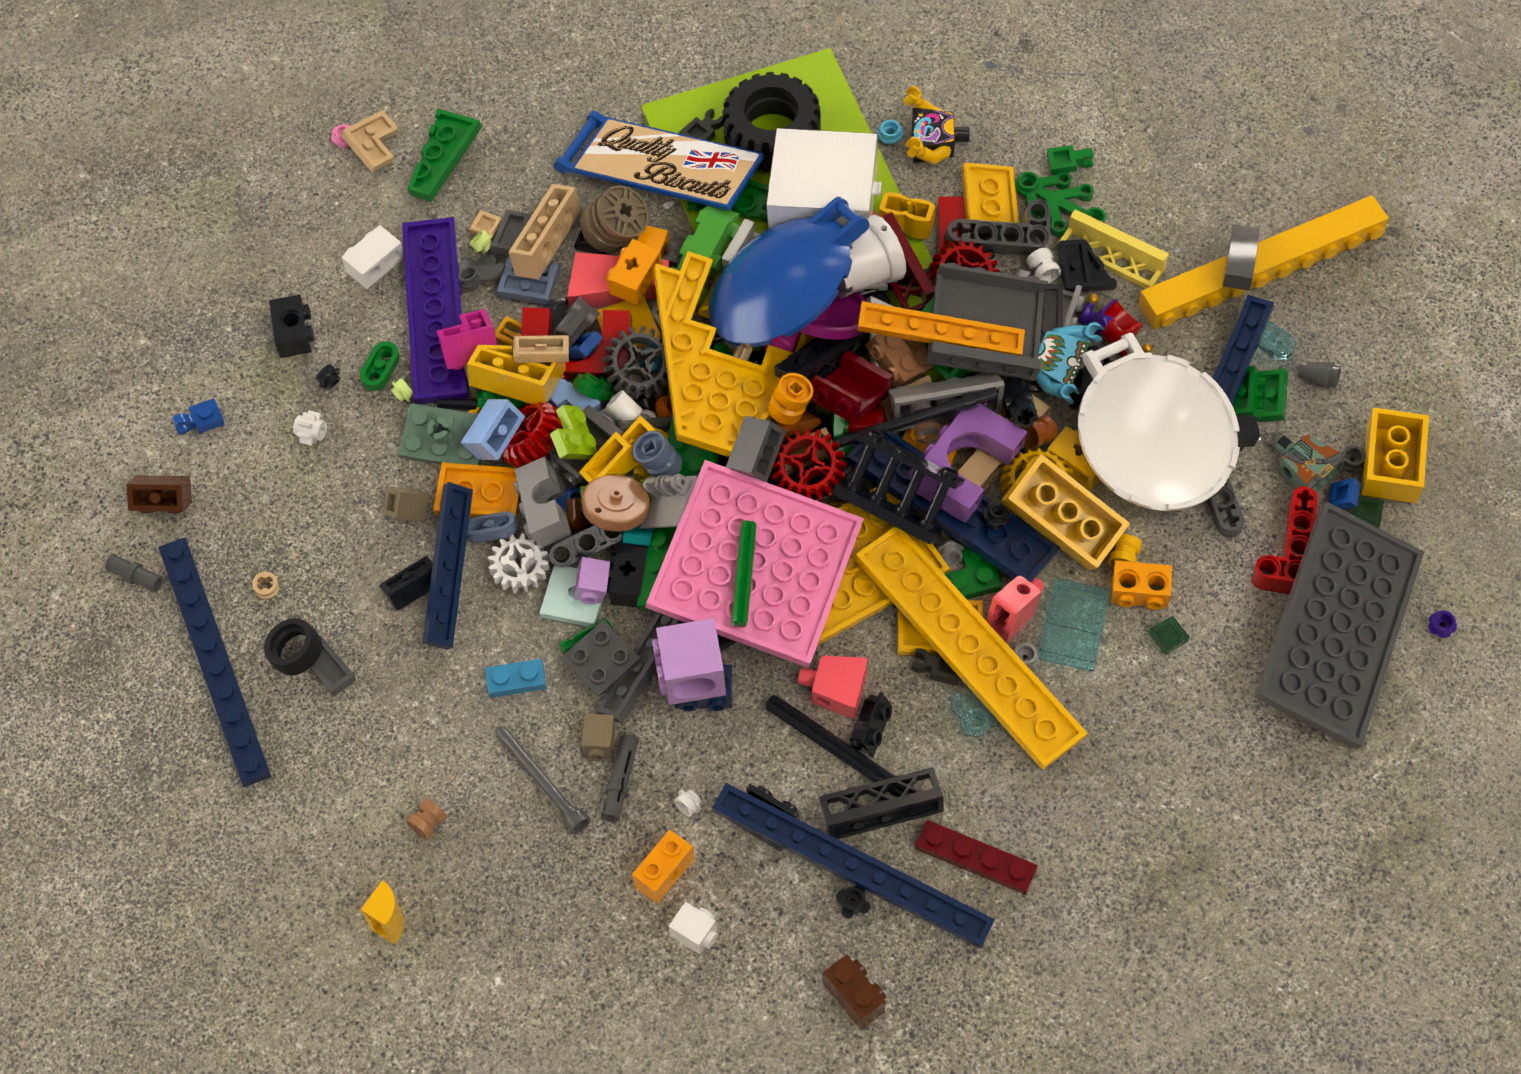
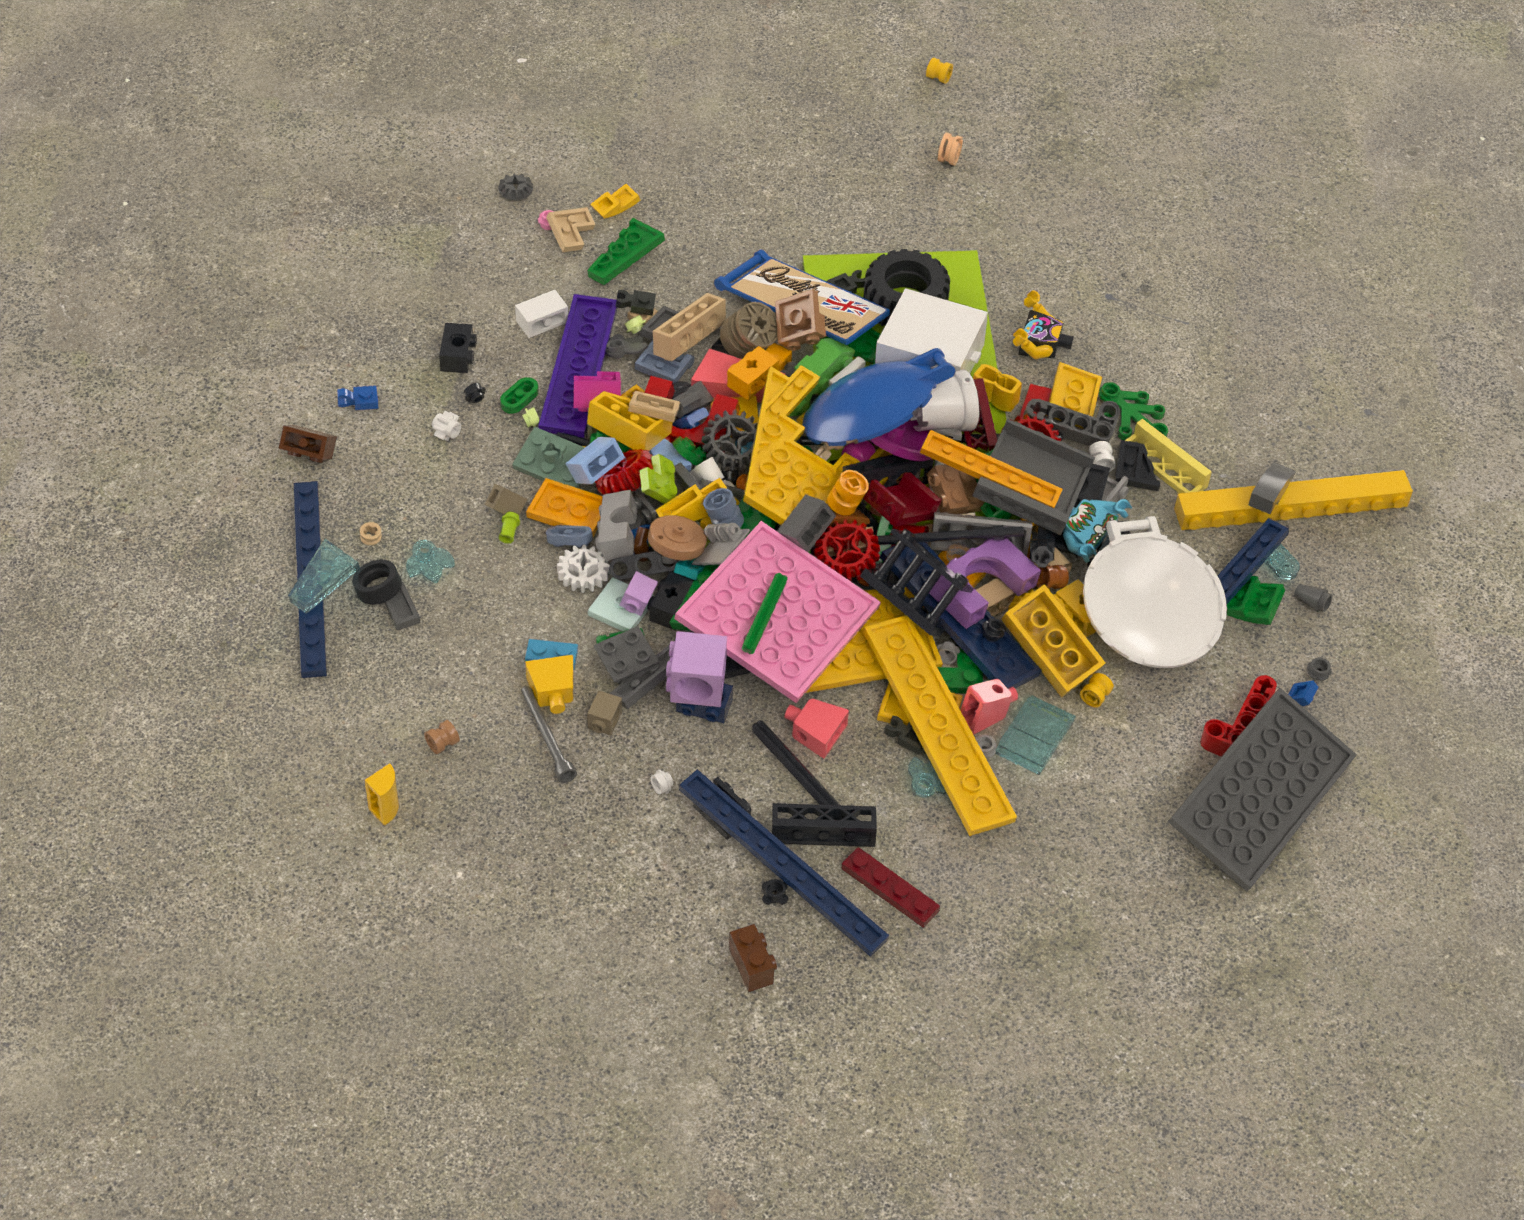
camera: 10 degrees right, 10 degrees down
dark grey pin [105,554,163,592] -> none
black slope [379,556,433,611] -> none
dark blue plate [422,482,473,650] -> none
dark grey pin [601,735,639,822] -> none
light orange brick [632,829,695,904] -> none
white brick [668,902,718,955] -> none
black hinge [849,692,893,757] -> none
medium azure plate [877,120,903,144] -> none
green plate [1047,145,1094,175] -> none
piece [1079,294,1153,357] -> none
light orange brick [1110,560,1172,610] -> none
clear green tile [1148,616,1190,655] -> none
dark grey beam [1207,478,1244,538] -> none
black piece [1236,415,1278,451] -> none
torso [1274,435,1346,493] -> none
clear green tile [1352,496,1384,528] -> none
yellow brick [1361,407,1429,504] -> none
dark purple plate [1428,610,1457,638] -> none
none -> clear light blue wing [288,539,360,614]
none -> clear light blue plate [406,540,455,583]
none -> dark grey gear [498,173,533,200]
none -> lime pin [498,512,520,544]
none -> yellow torso [525,655,574,714]
none -> yellow slope [591,184,641,219]
none -> pearl dark grey plate [615,290,656,316]
none -> medium nougat plate [775,289,826,351]

